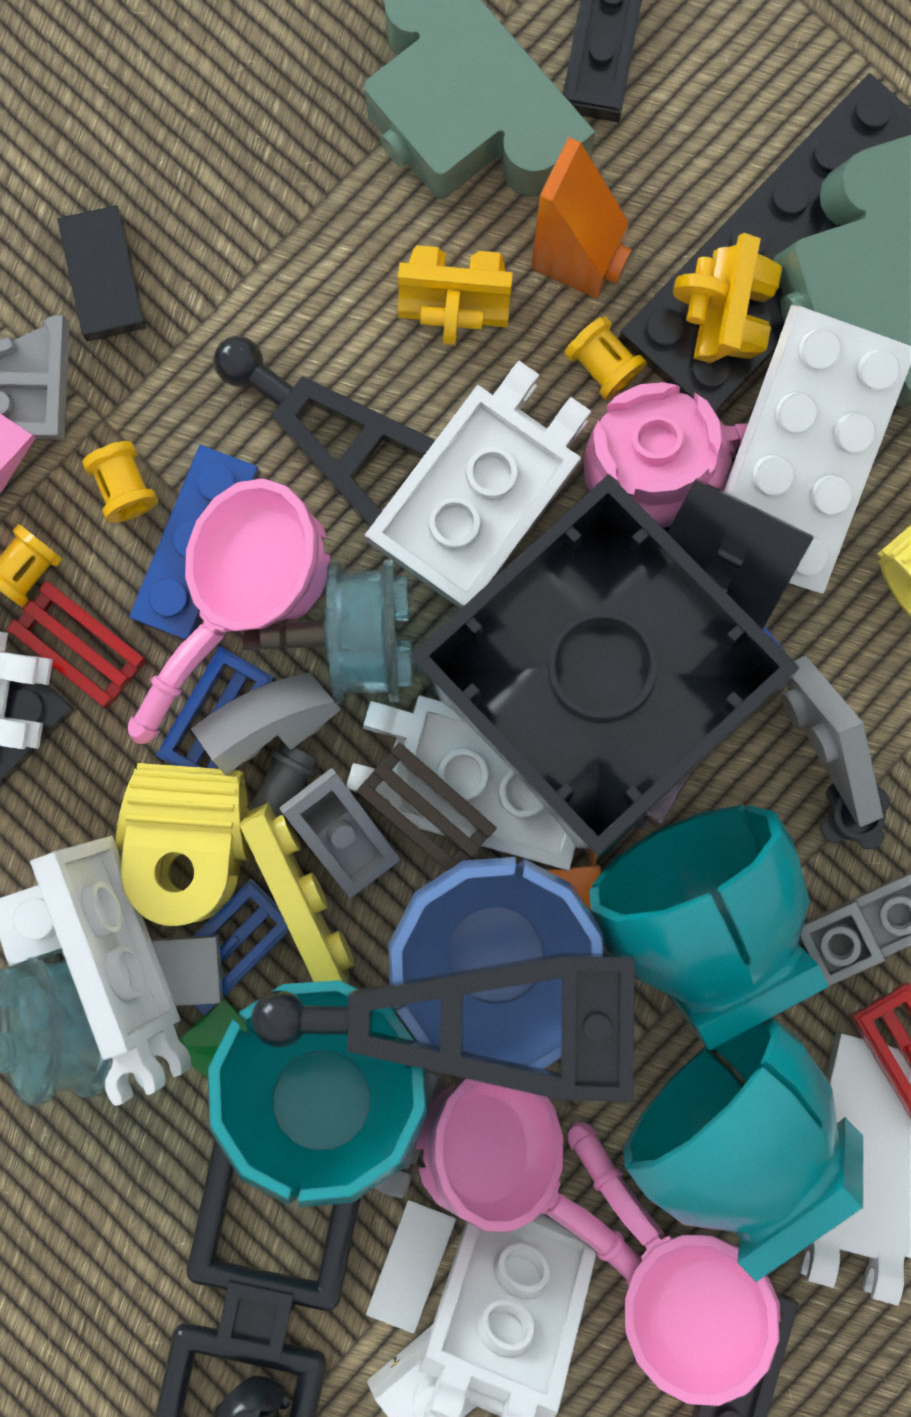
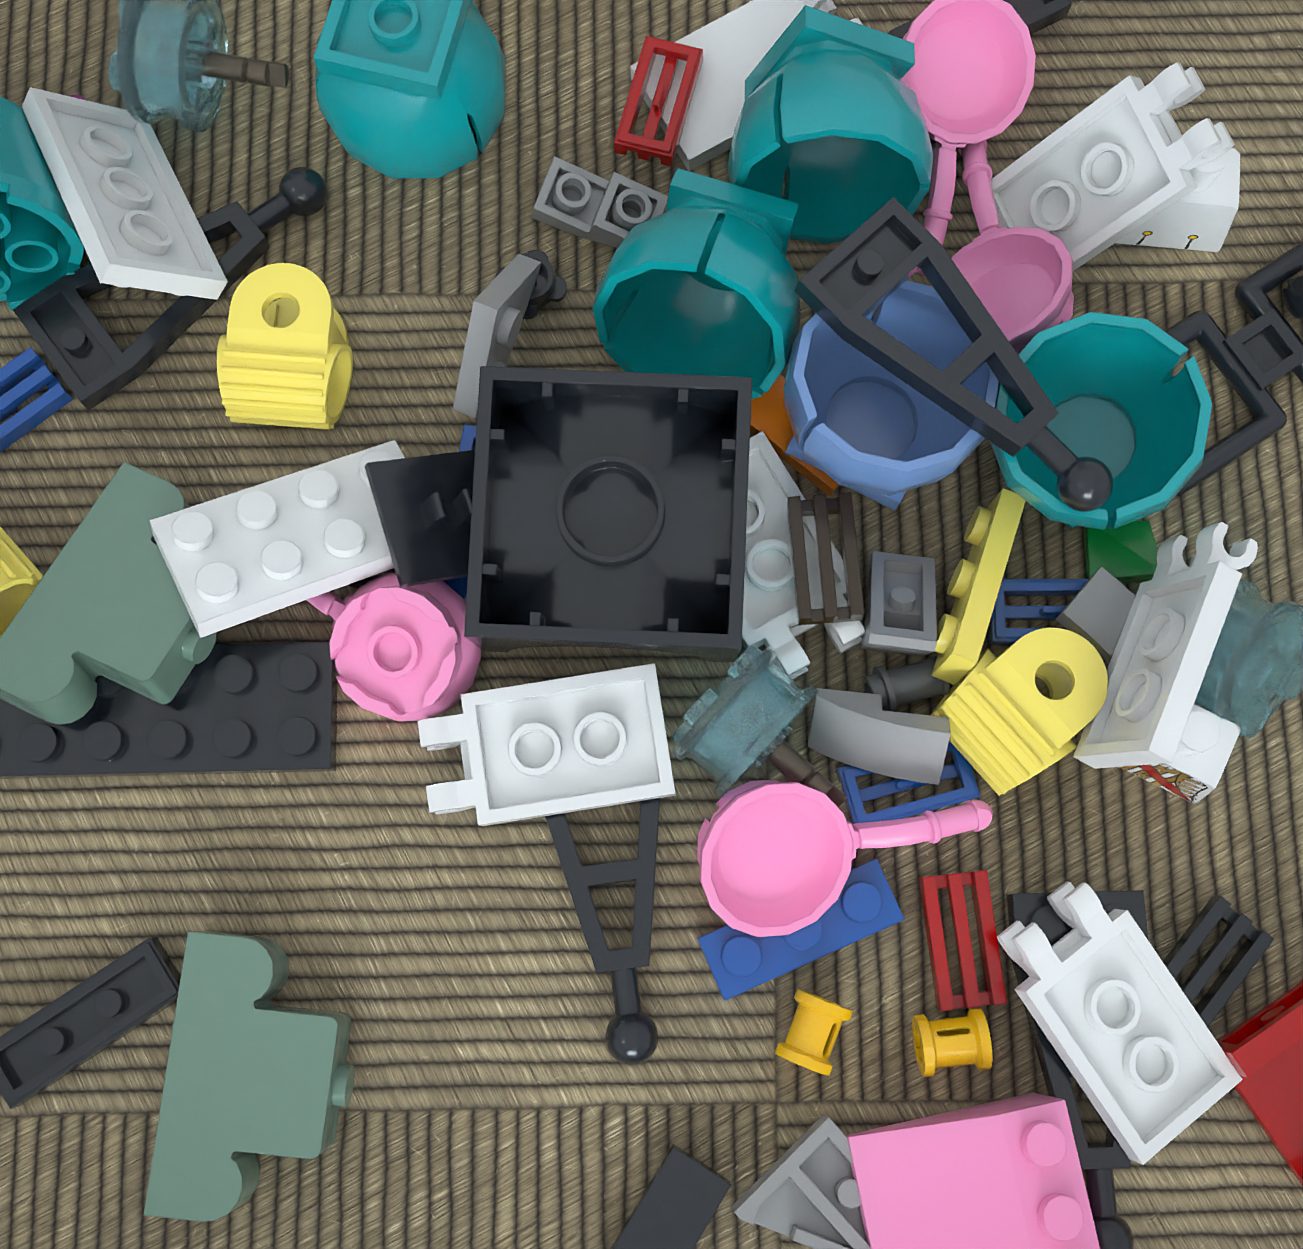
camera: 135 degrees left, 5 degrees down
white sticker [366,1200,456,1333] -> none
yellow hips [398,245,513,346] -> none
orange slope [531,137,632,299] -> none
yellow bush [564,316,647,400] -> none
yellow hips [673,233,782,364] -> none

